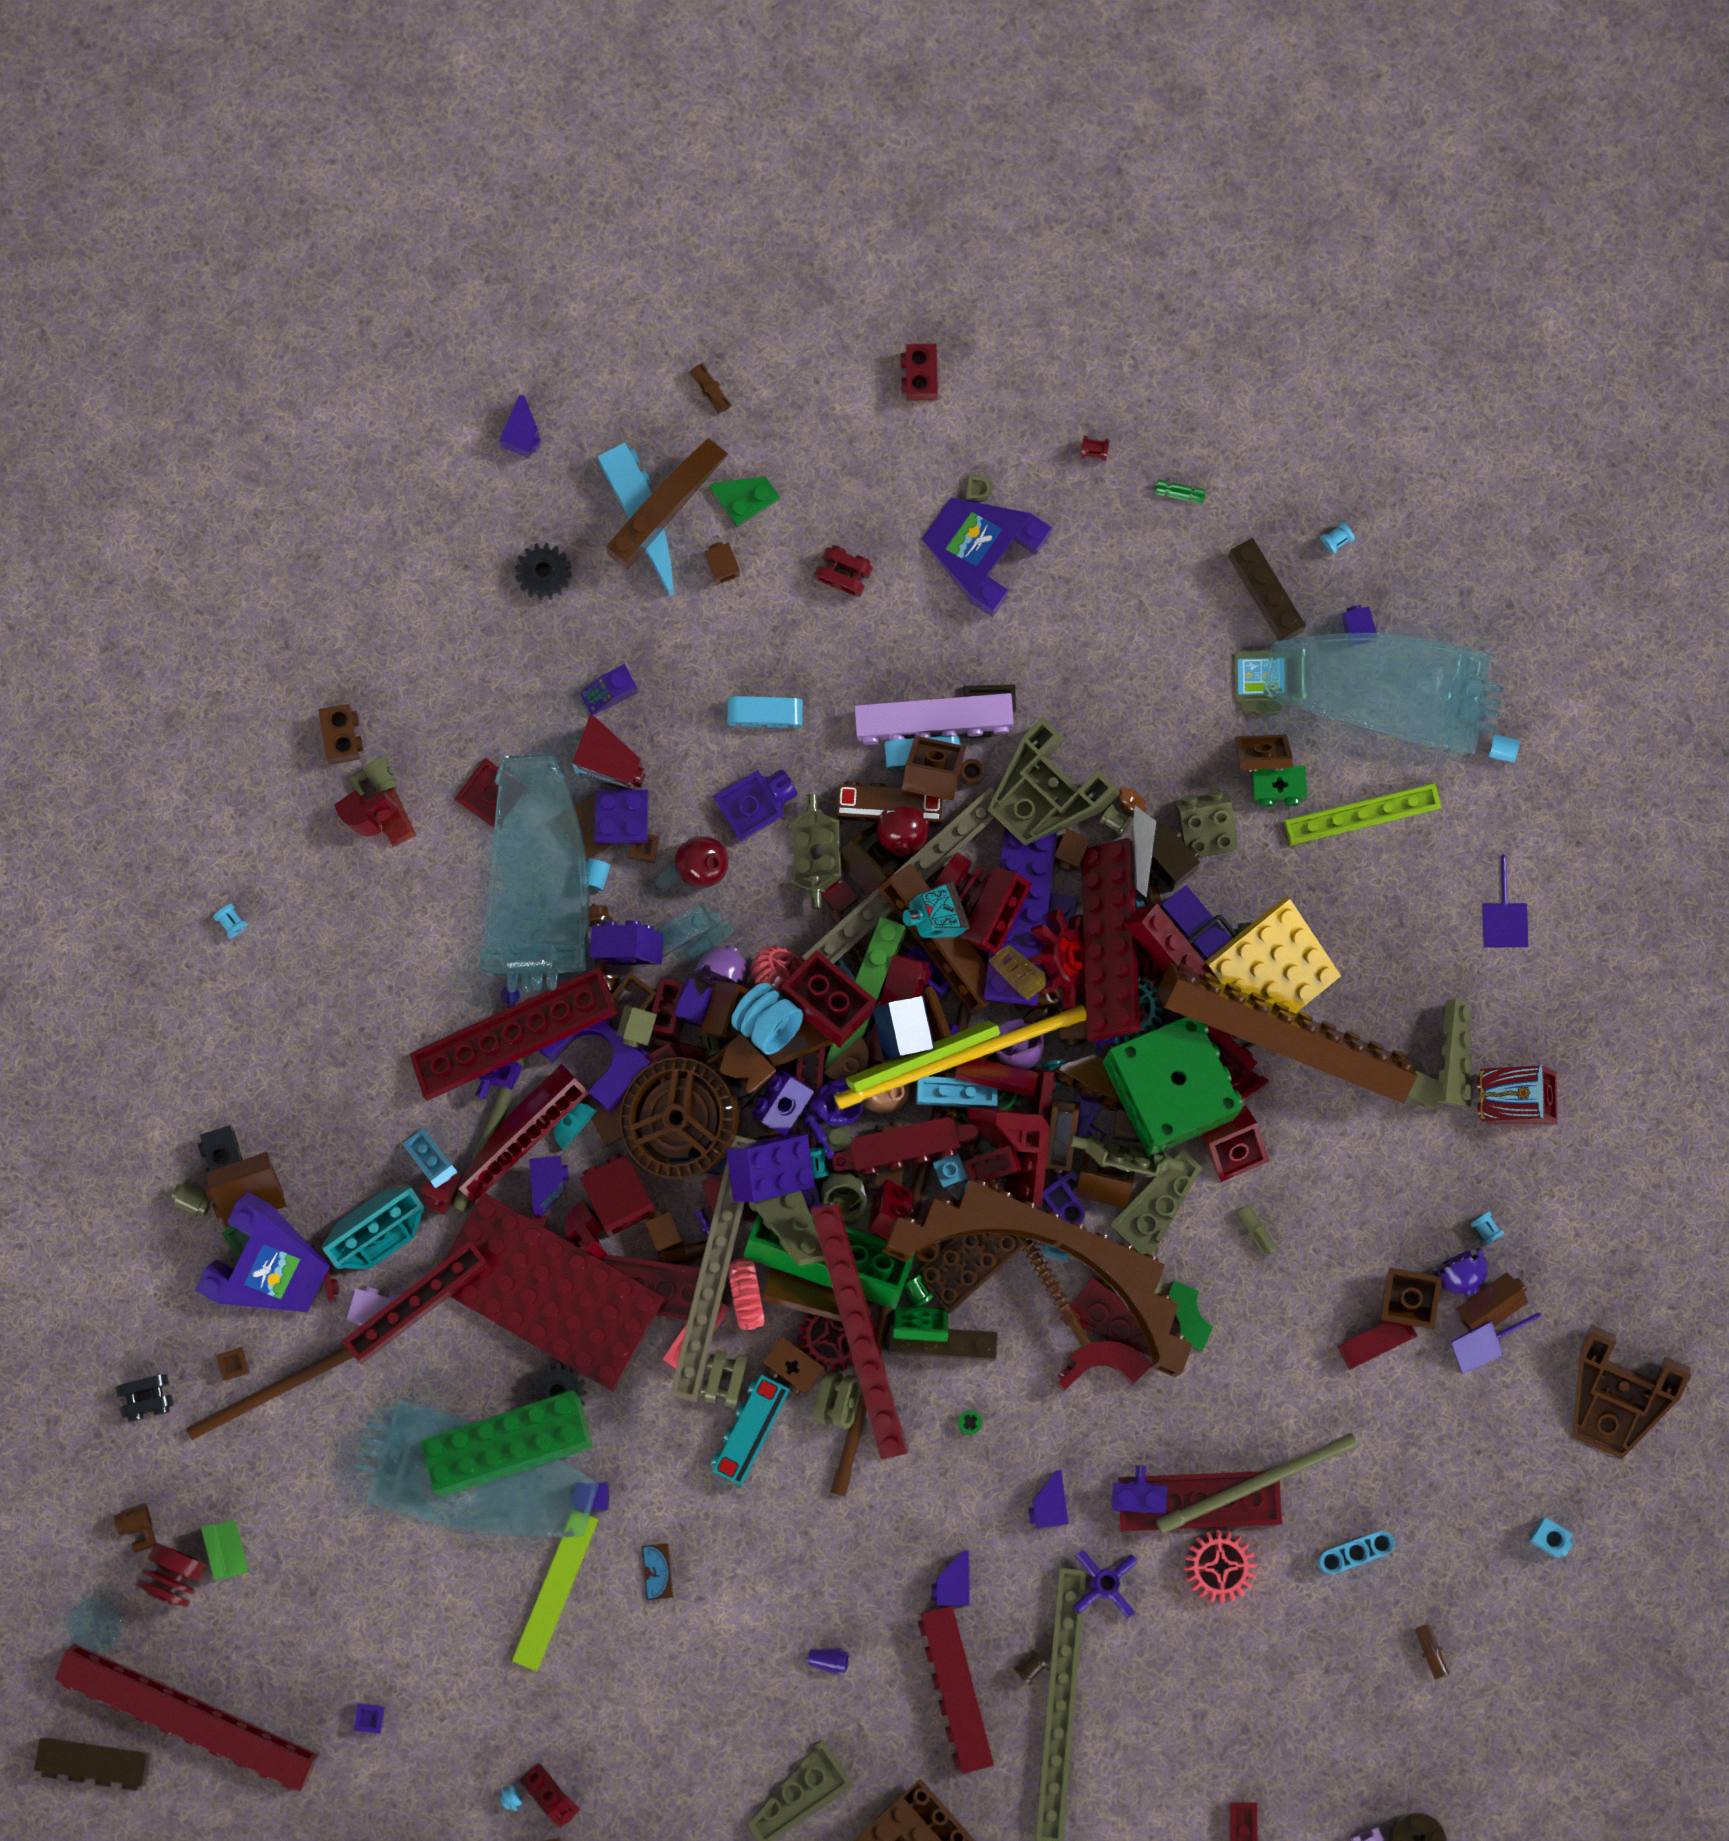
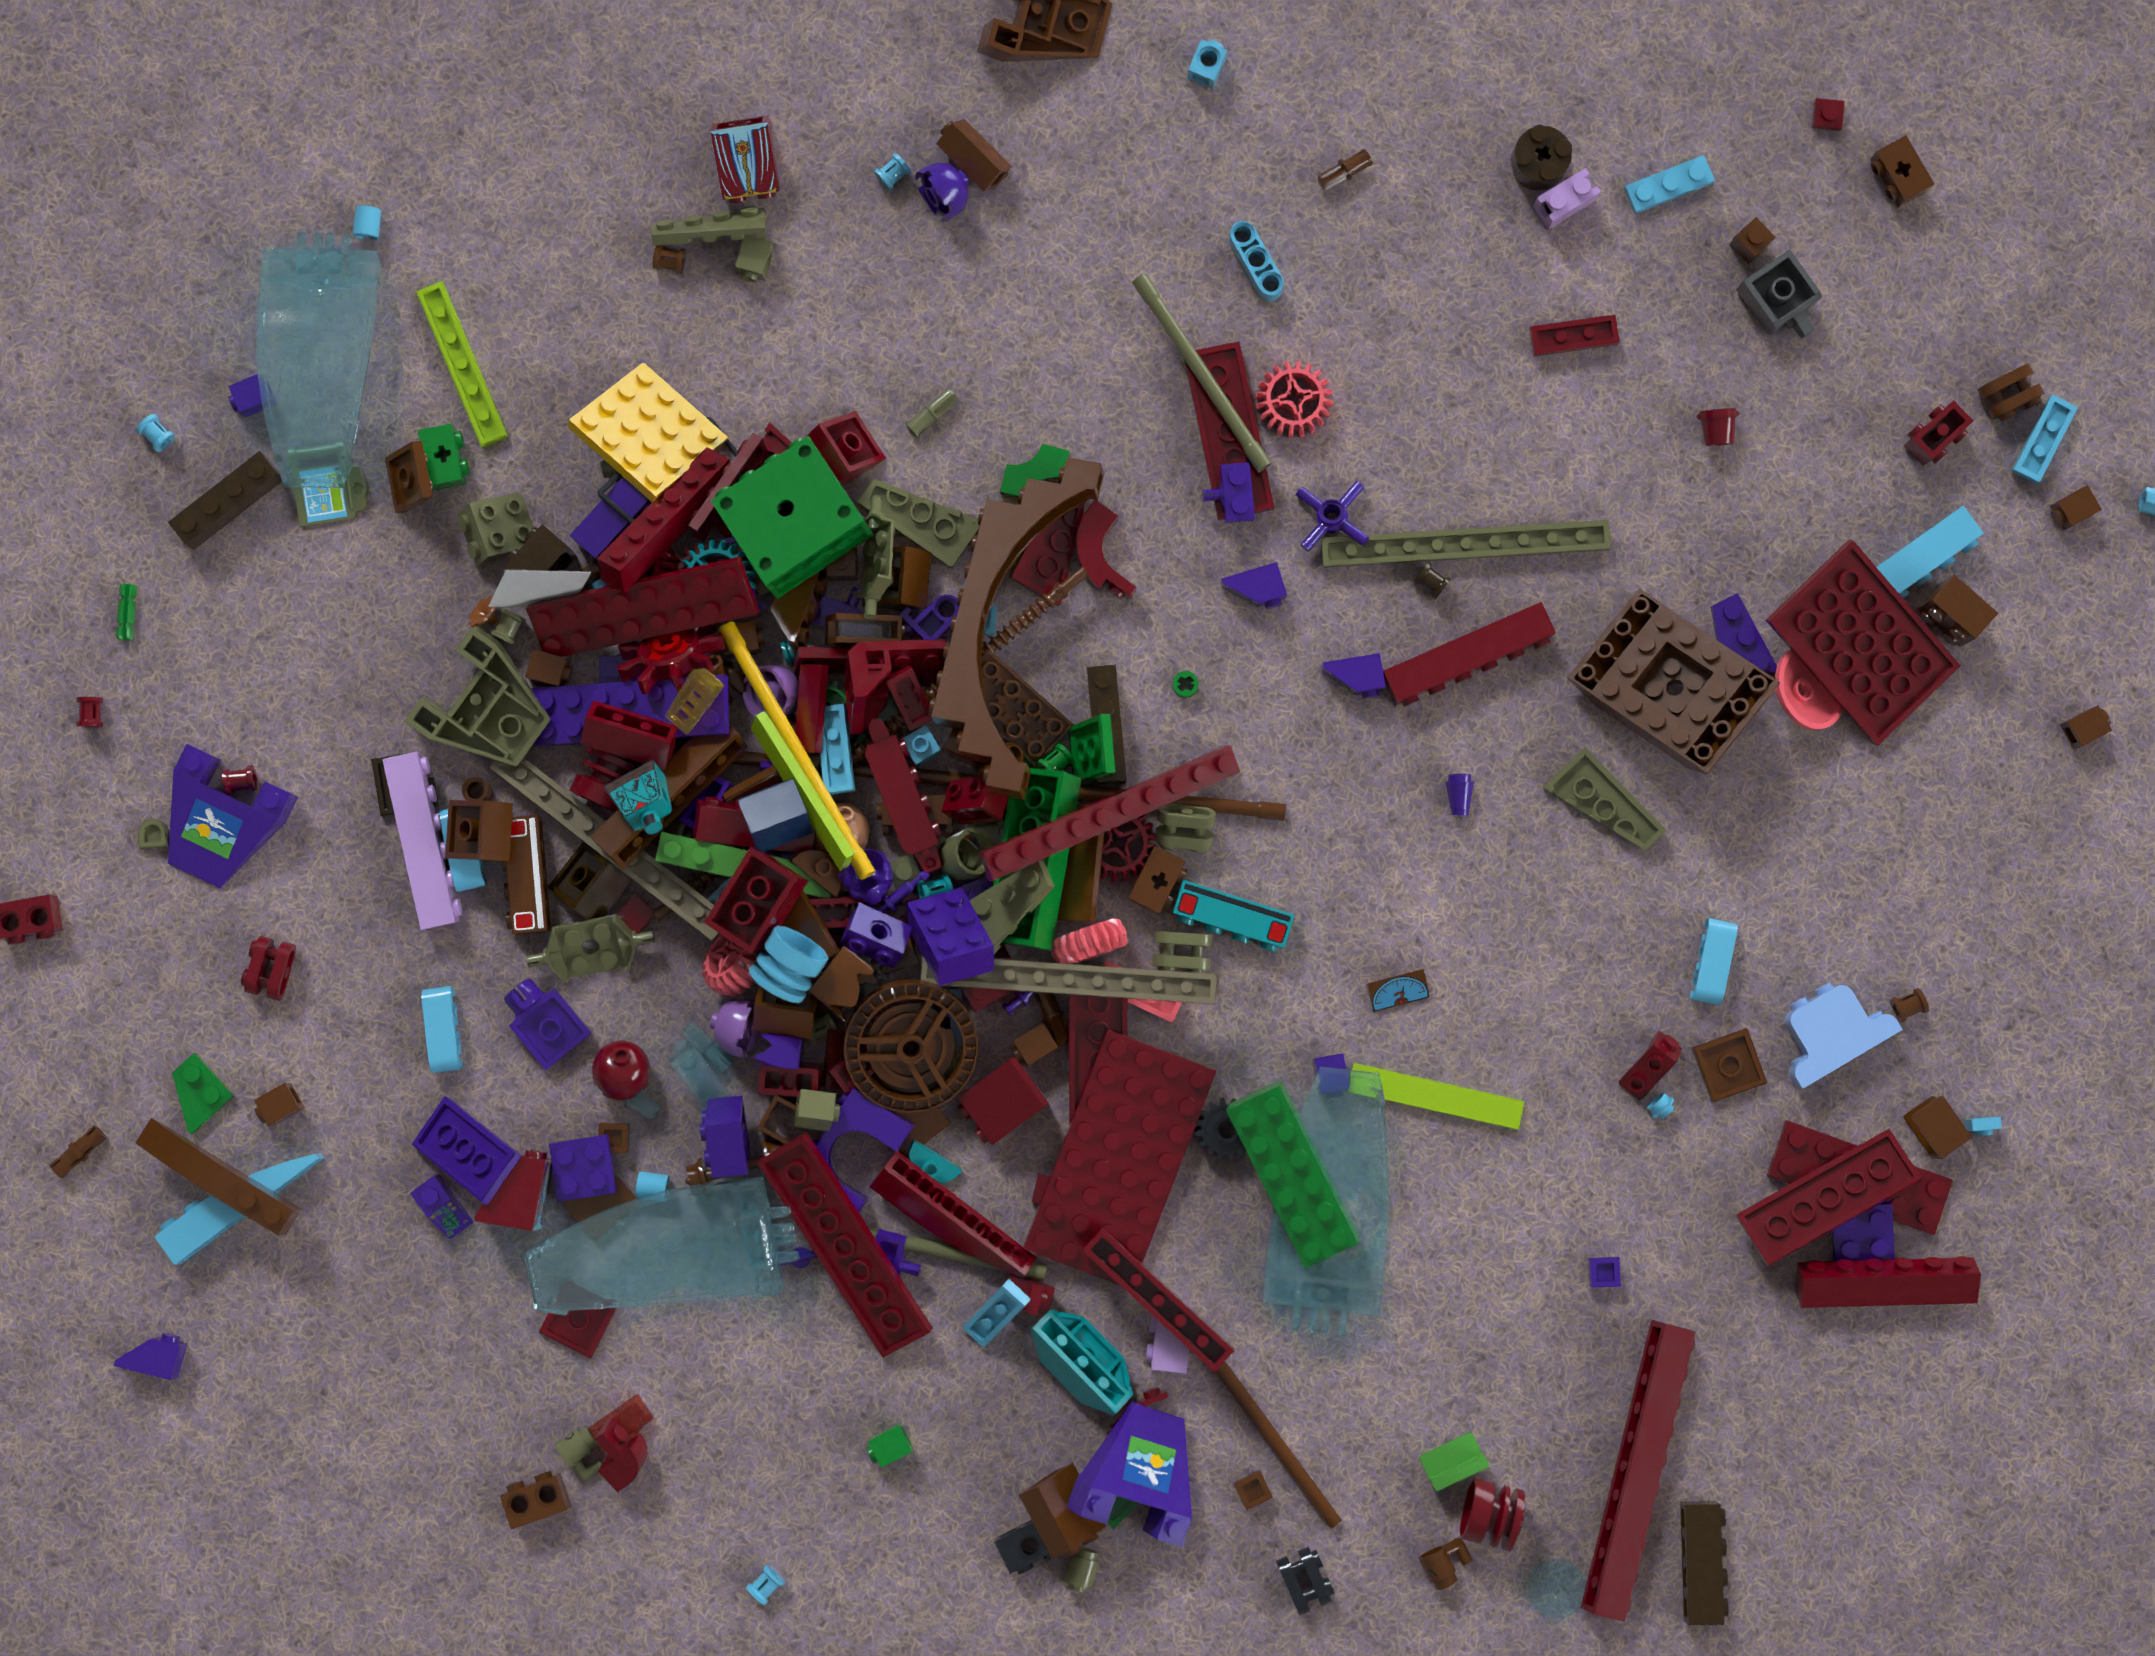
camera: 100 degrees left, 5 degrees up
black gear [515,543,572,601] -> none
dark purple slope [529,1155,569,1218] -> none
dark red brick [565,1200,607,1259] -> none
dark red cylinder [877,806,930,856] -> none
reddish brown brick [1157,963,1418,1104] -> none
dark red beam [1337,1321,1418,1370] -> none
reddish brown slope [1381,1267,1442,1330] -> none
piece [1451,1312,1541,1375] -> none
dark purple piece [1482,854,1528,948] -> none
none -> dark red bush [222,765,258,795]
none -> dark purple tile [412,1096,522,1205]
none -> reddish brown bush [652,245,686,274]
none -> green brick [866,1422,914,1468]

